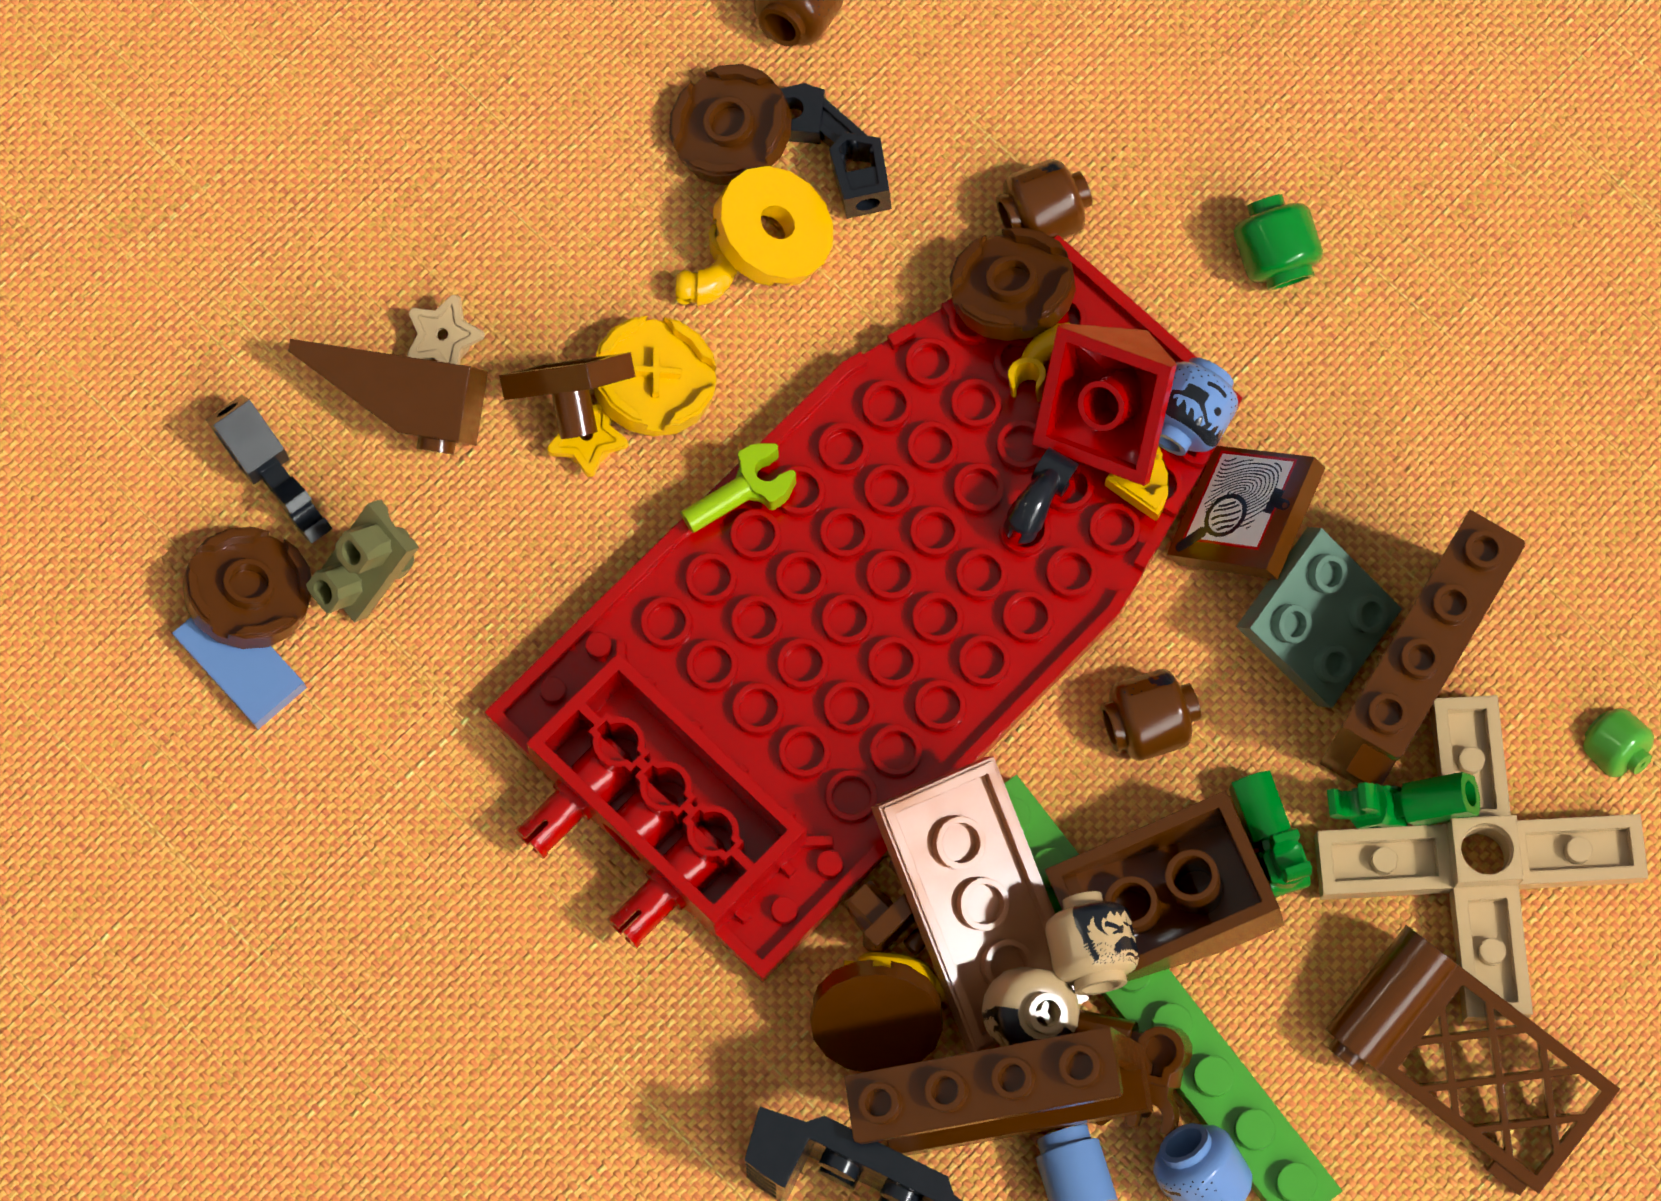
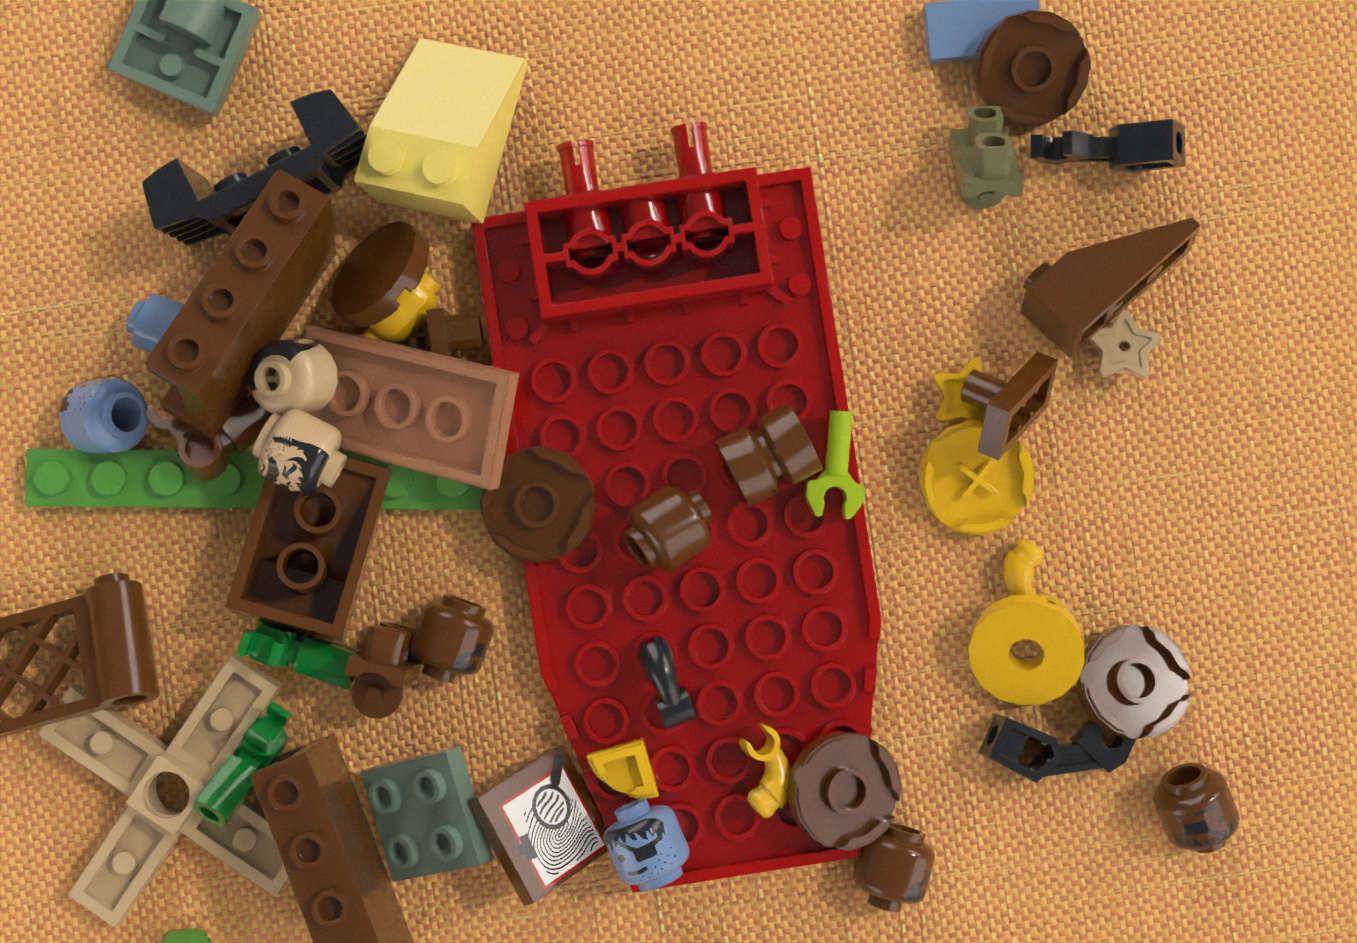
camera: 125 degrees right, 15 degrees up
red slope [1032,323,1177,486] -> none
none -> reddish brown hips [344,621,422,719]
none -> light yellow slope [354,38,528,224]
none -> reddish brown tile [480,446,597,563]
none -> reddish brown head [623,486,713,573]
none -> reddish brown wheel [715,403,823,508]

